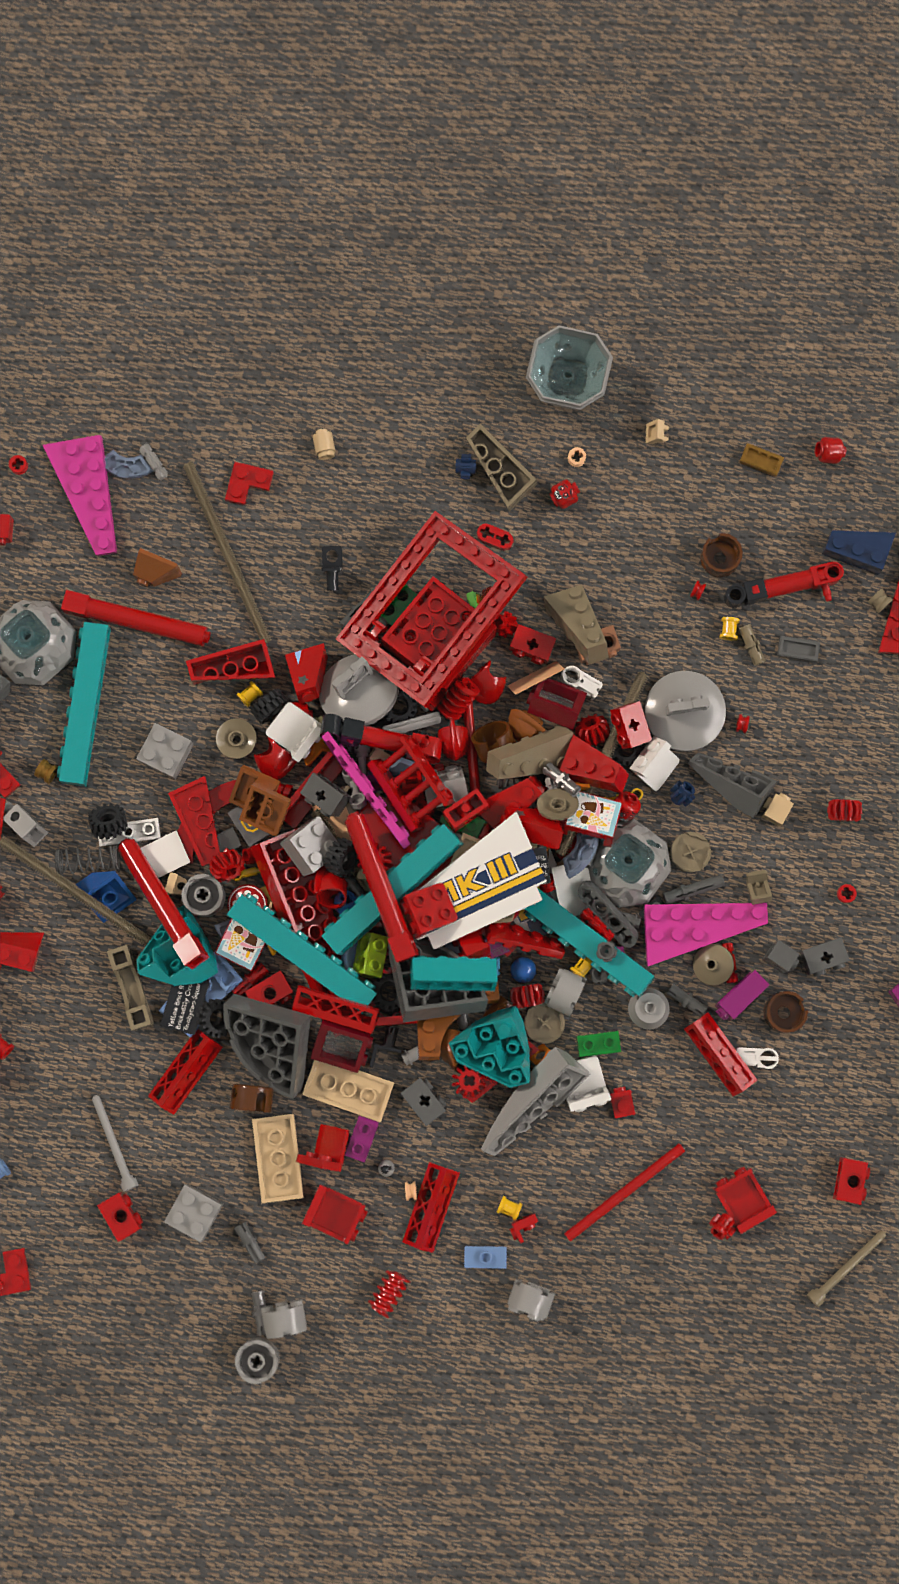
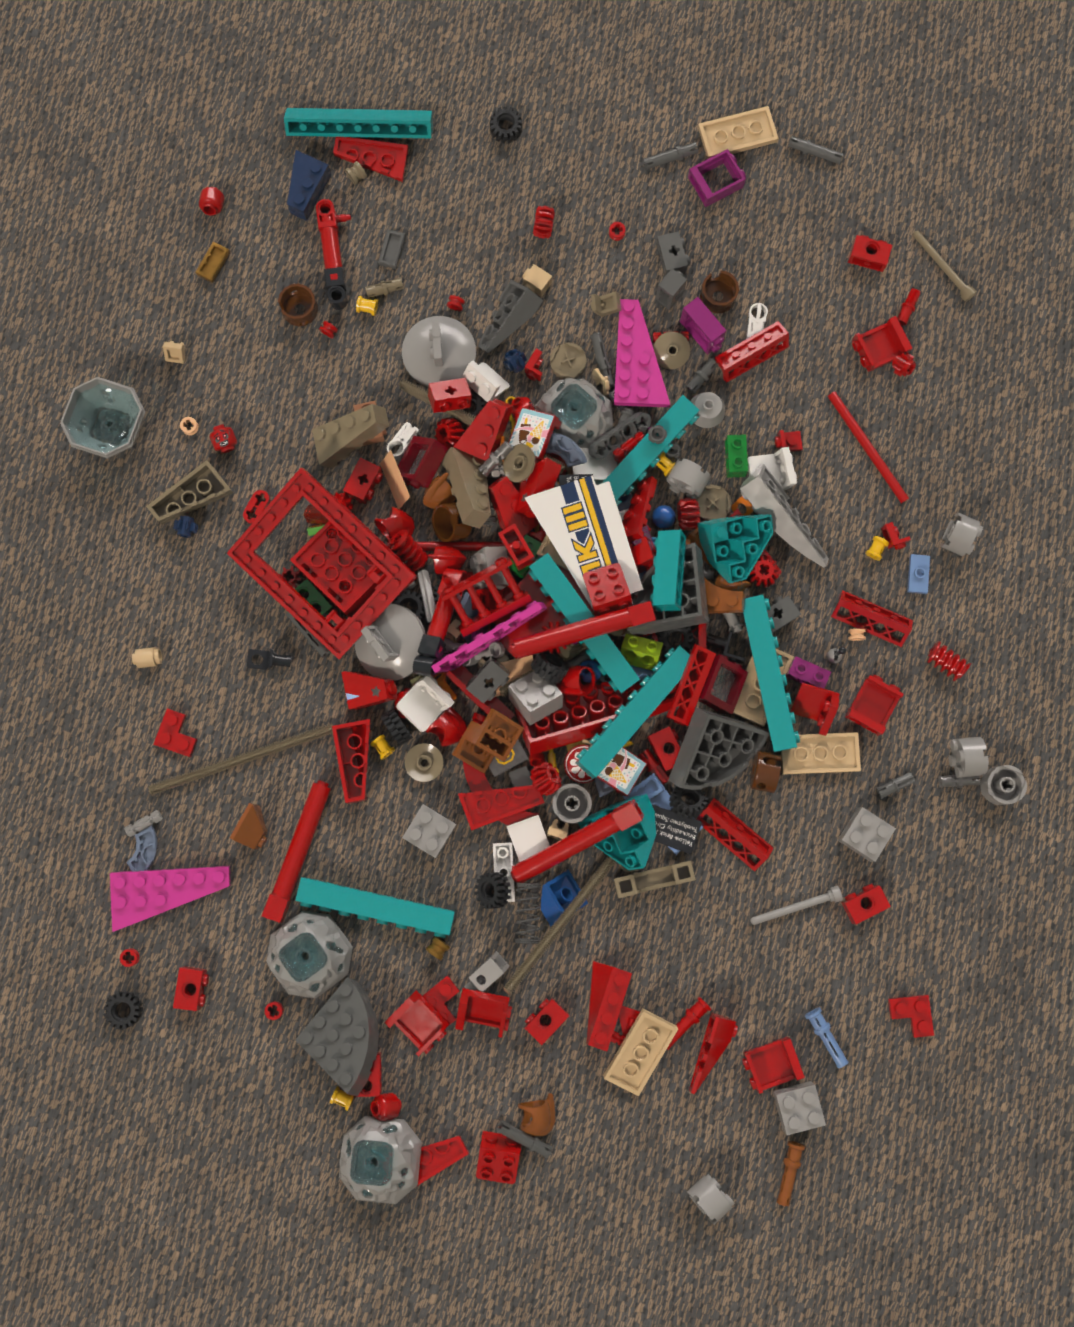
camera: 85 degrees left, 0 degrees up
none -> red gear [279,566,302,588]
none -> red bracket [525,348,544,381]
none -> tan piece [592,368,610,396]
none -> teal brick [743,595,800,752]
none -> red axle [897,288,920,326]

